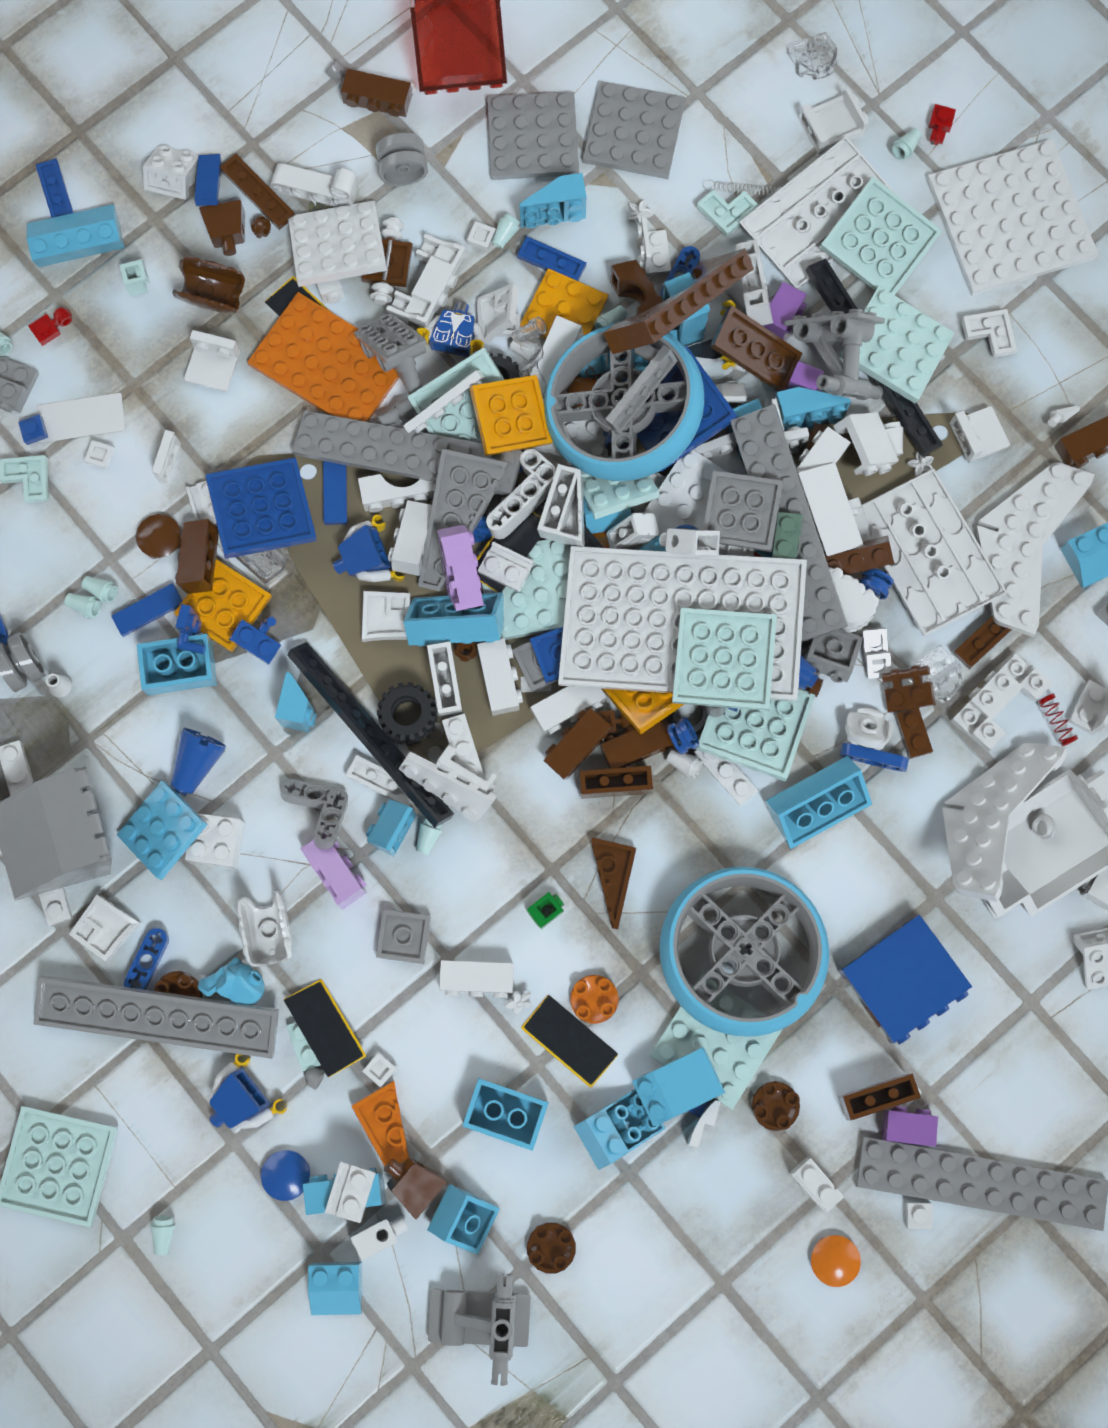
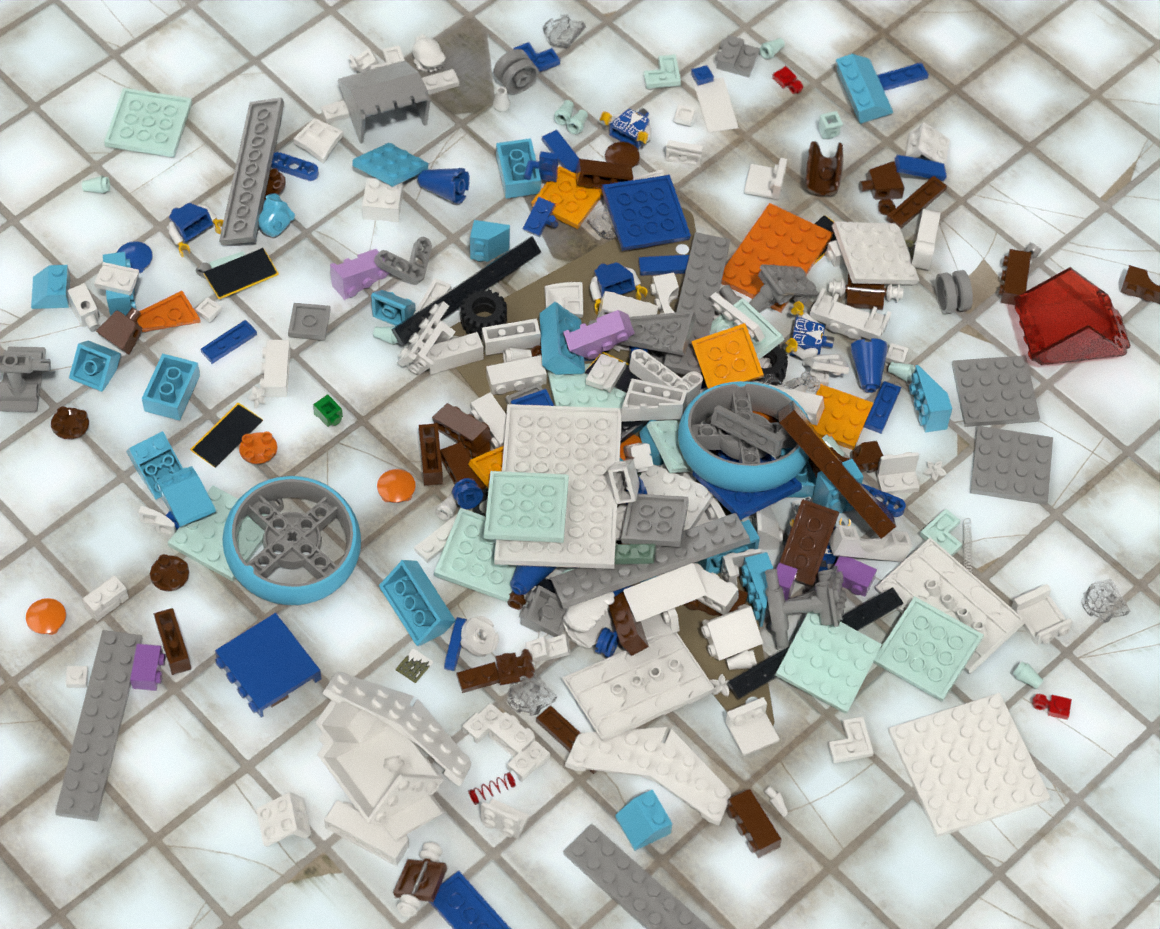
camera: 85 degrees right, 20 degrees down
white animal [237,890,292,967] -> none
reddish brown wing [591,837,636,930] -> none
none -> blue tile [200,319,257,364]
none -> orange dish [377,469,416,503]
none -> sticker [395,649,433,683]
none -> white cone [503,347,532,363]
none -> torso [599,108,652,149]
none -> blue cone [851,338,888,393]

